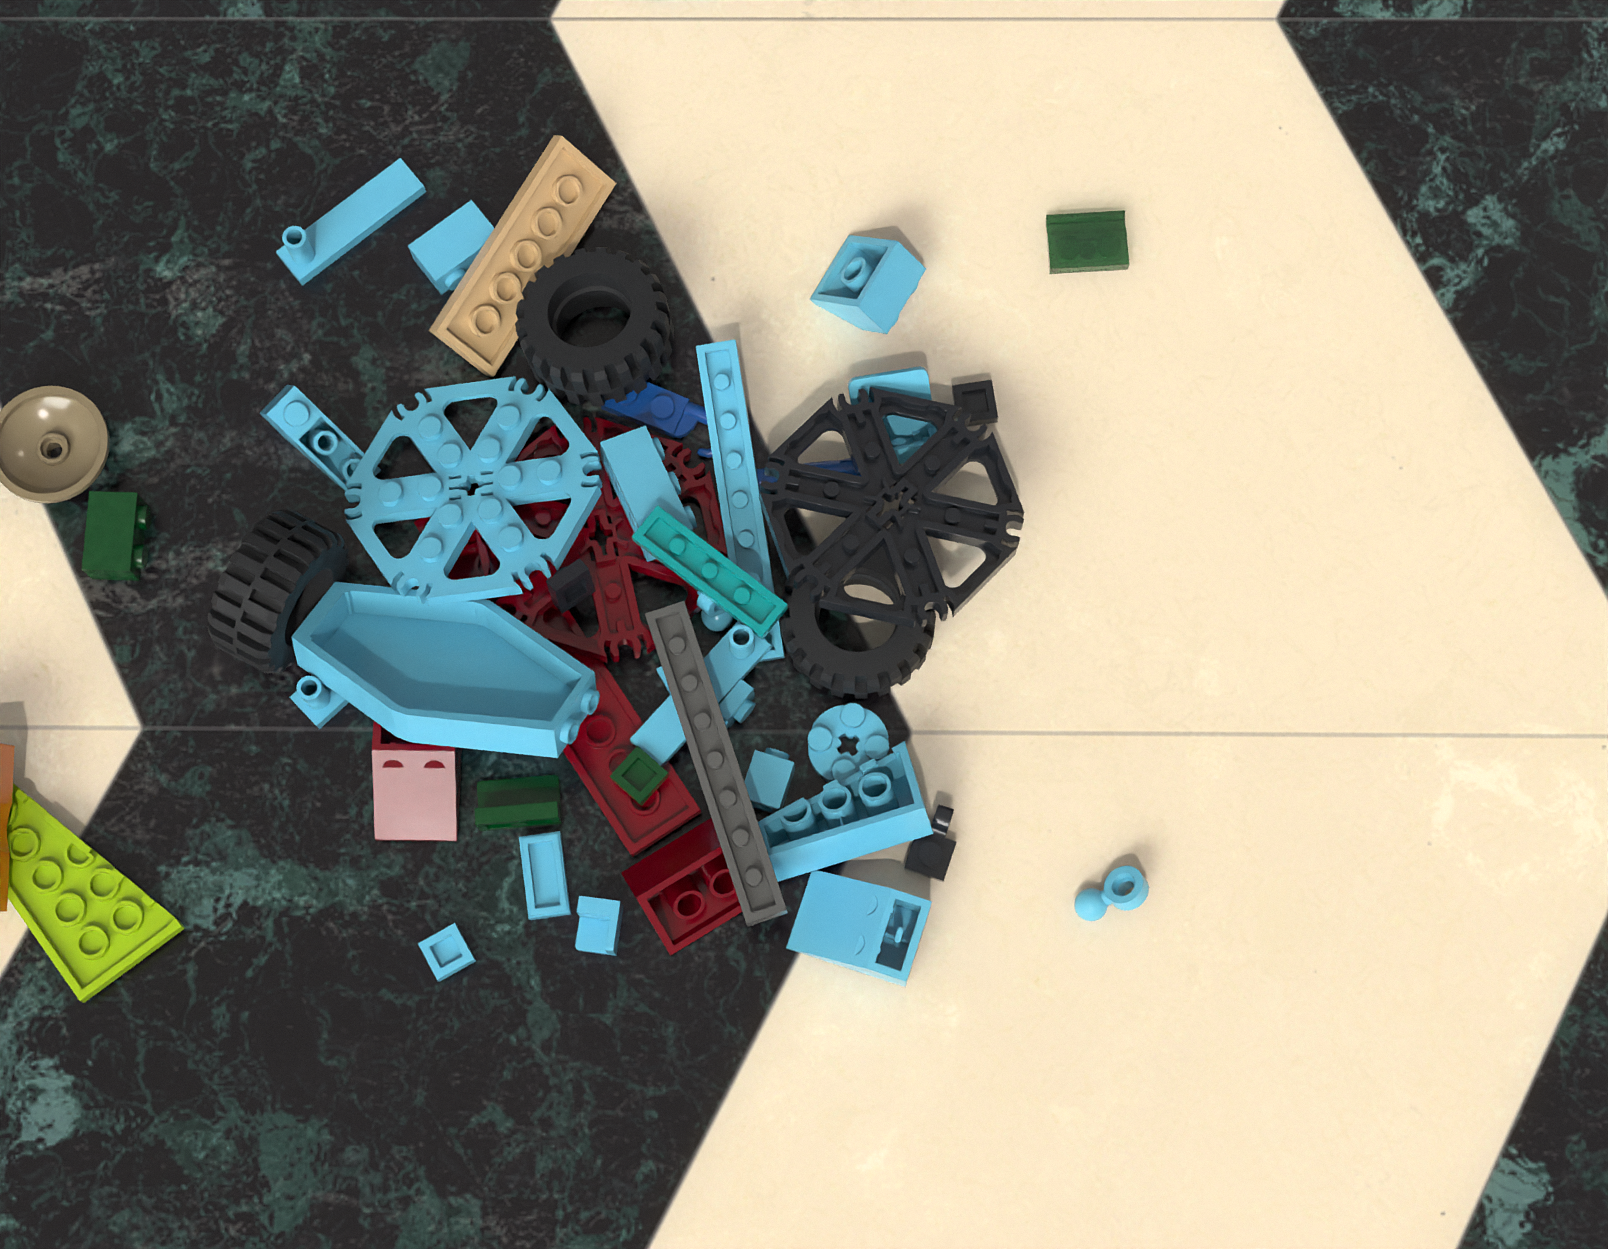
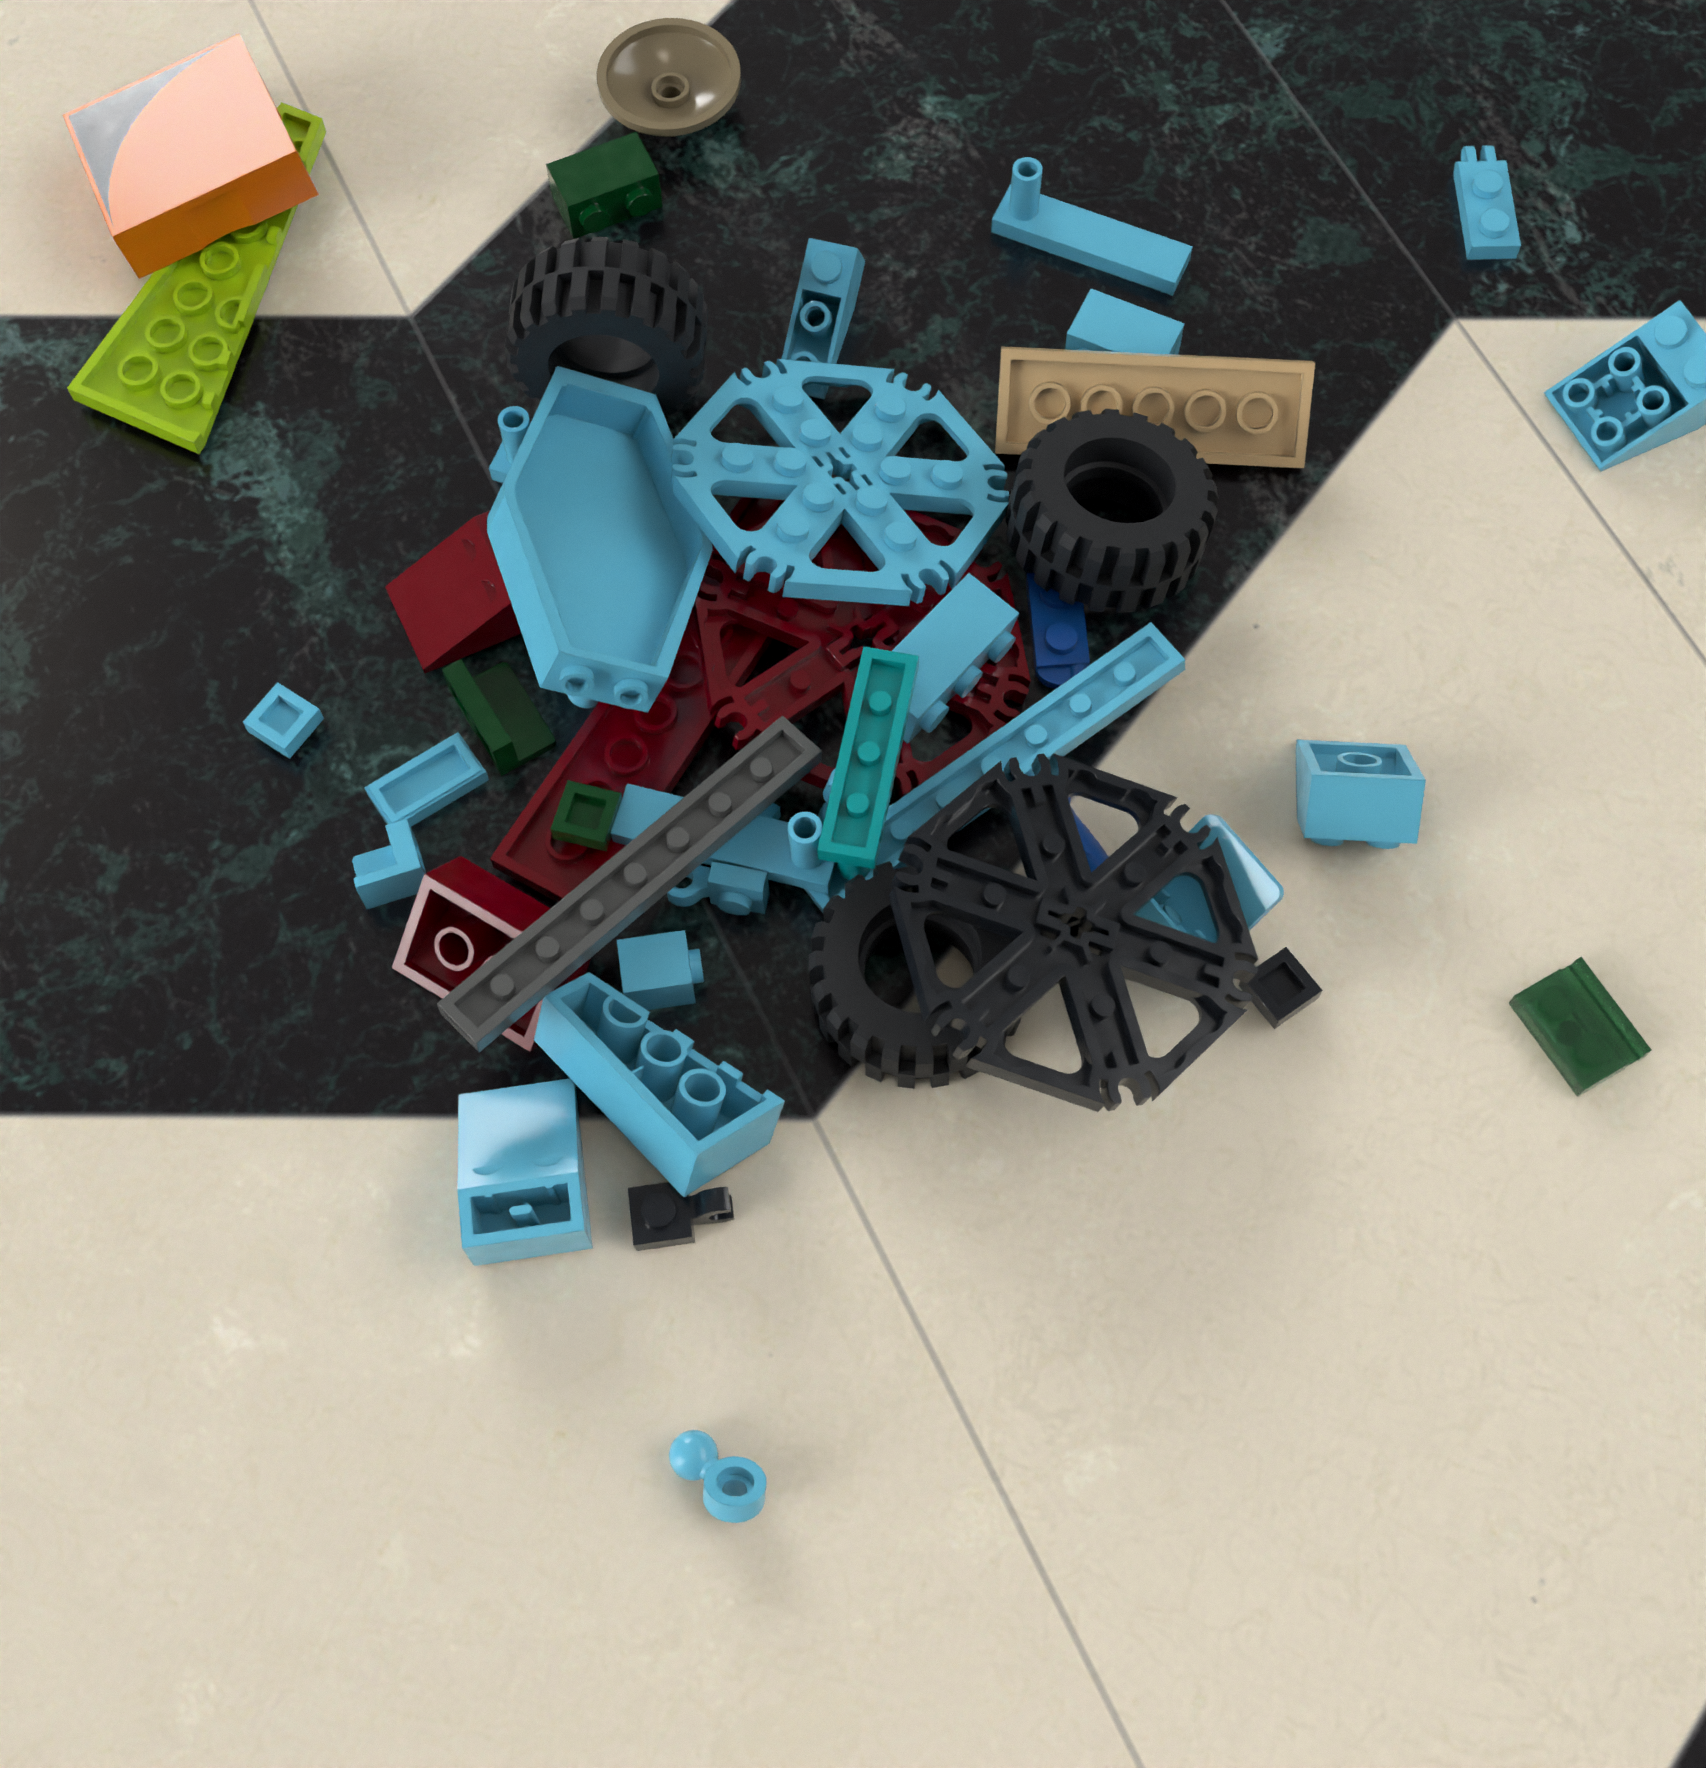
camera: 60 degrees right, 10 degrees down
black plate [546,558,596,614] -> none
medium azure plate [808,703,889,783] -> none

